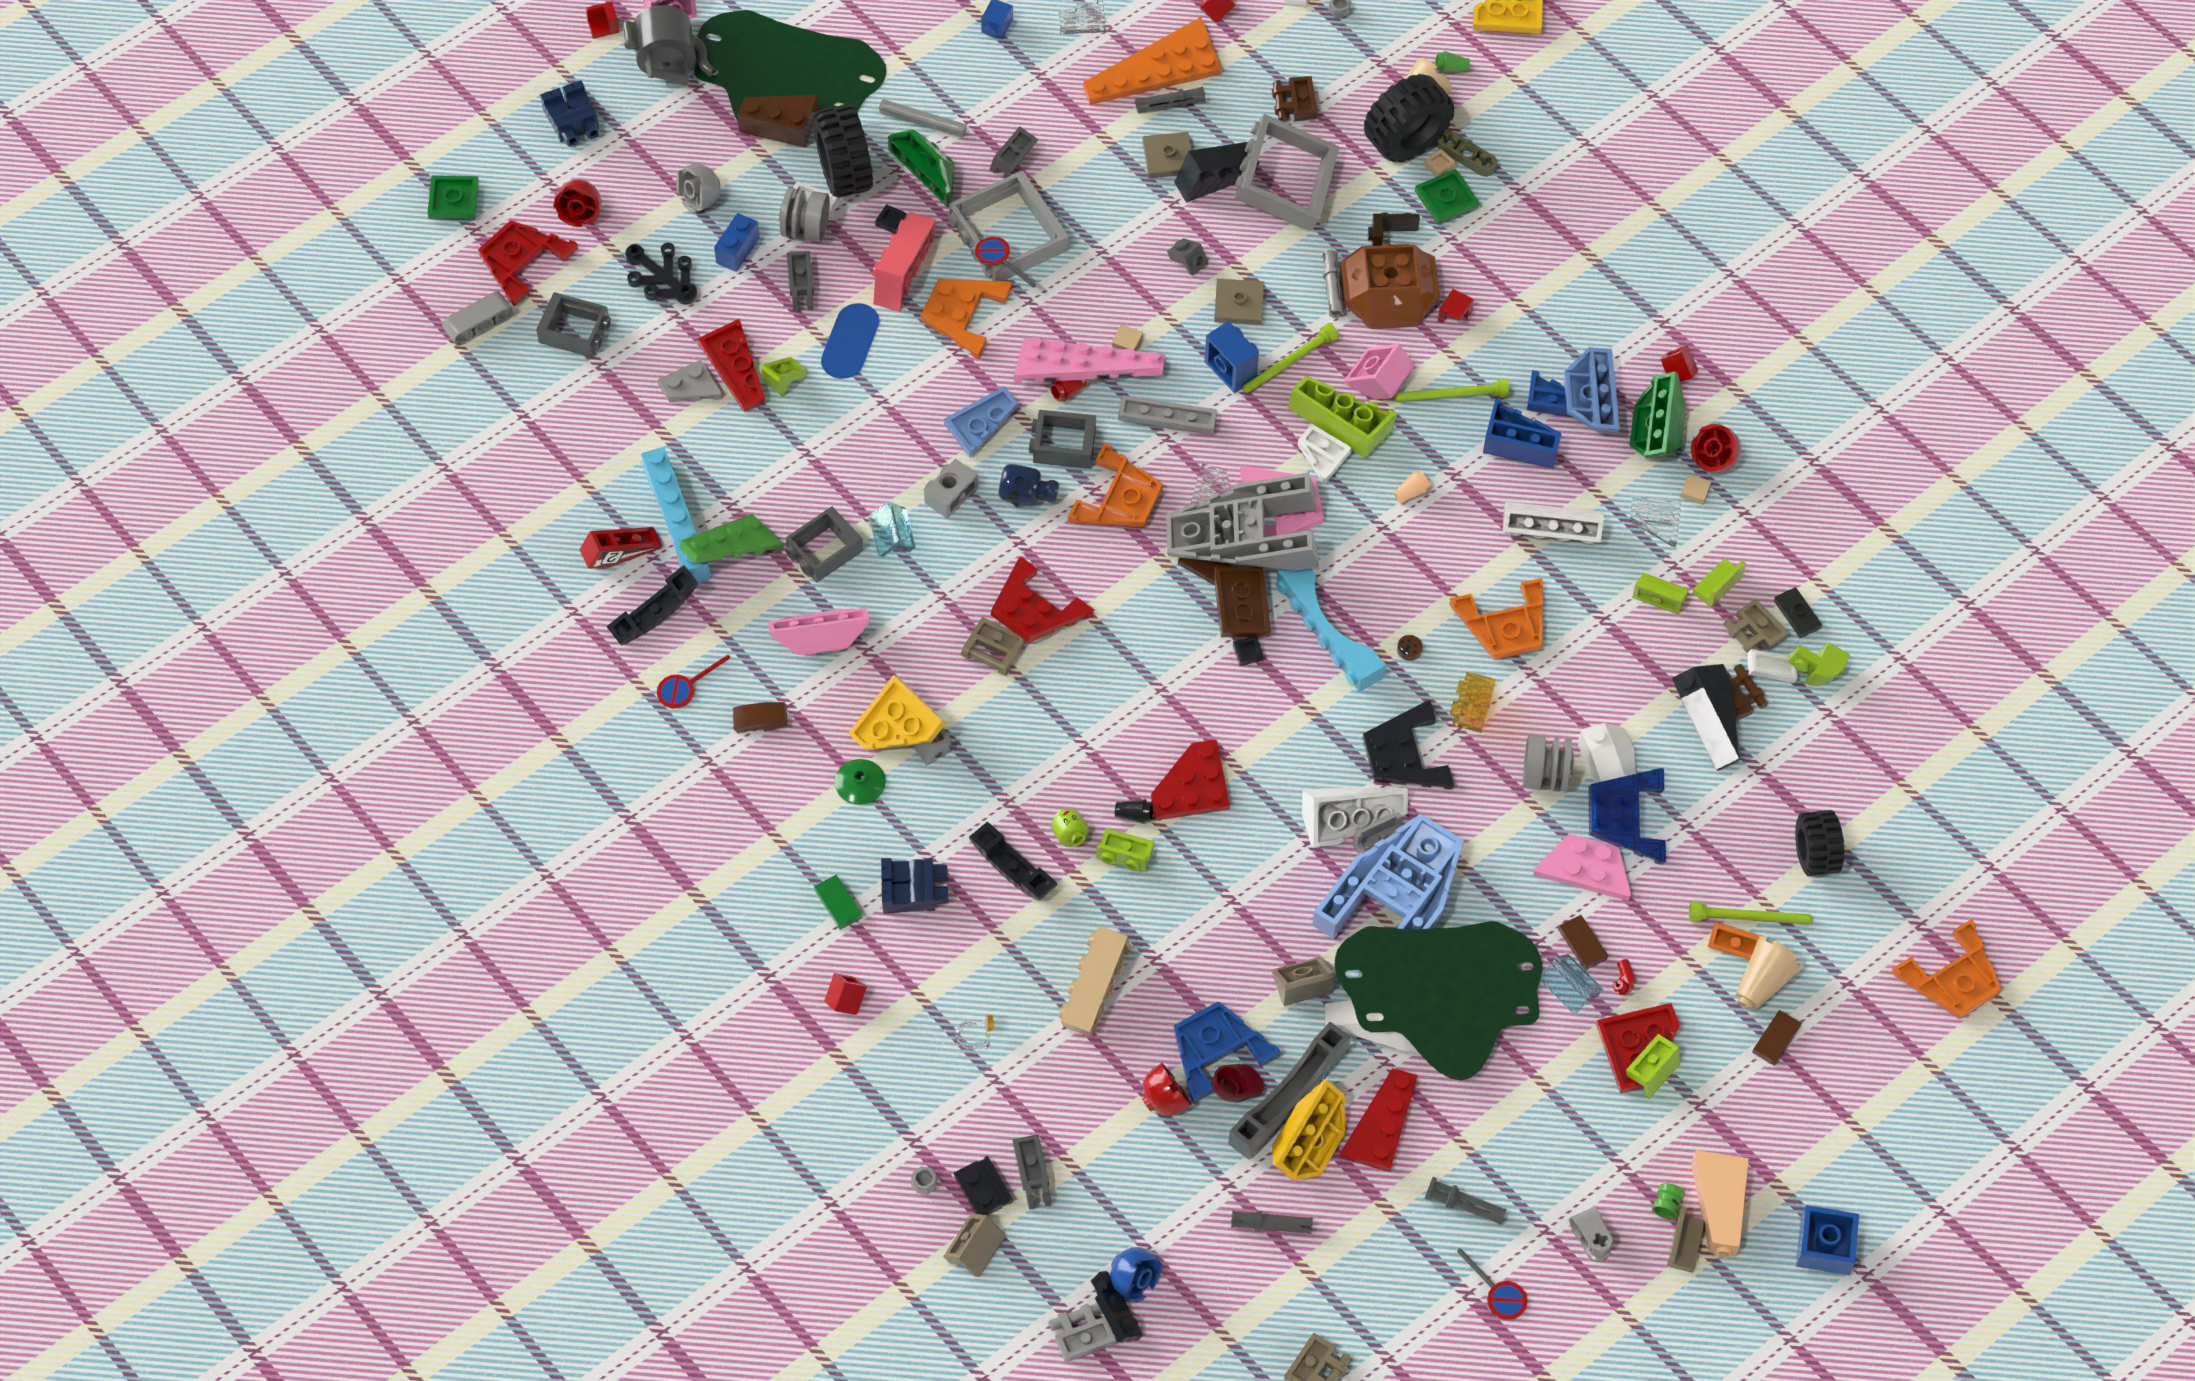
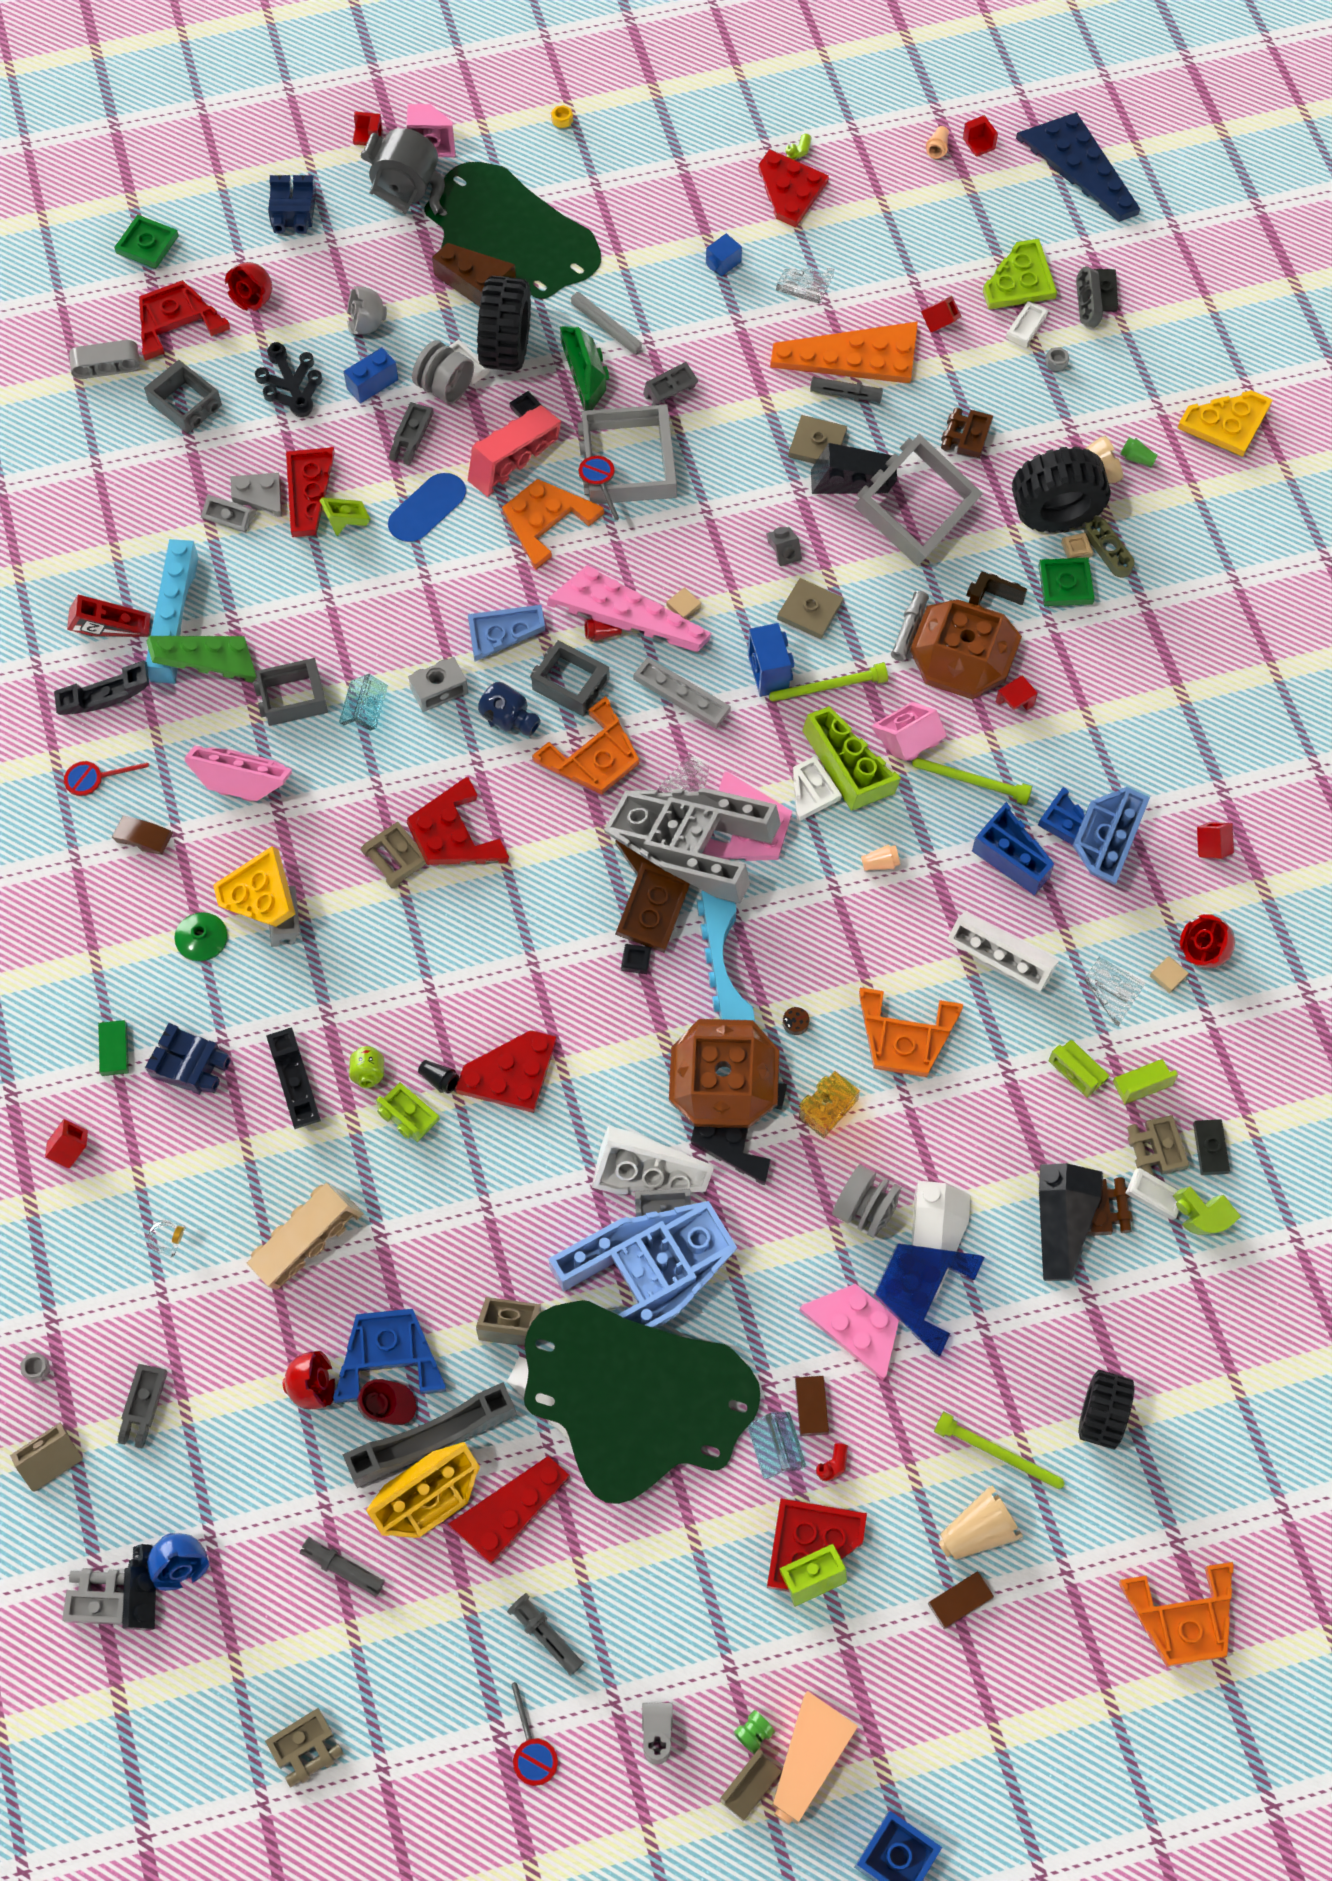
camera: 25 degrees right, 5 degrees up
black plate [954,1155,1013,1216] -> none
green wedge [1629,372,1686,458] -> none
orange slope [1707,921,1763,960] -> none
none -> light grey slope [200,494,257,533]
none -> dark orange piece [669,1019,780,1128]

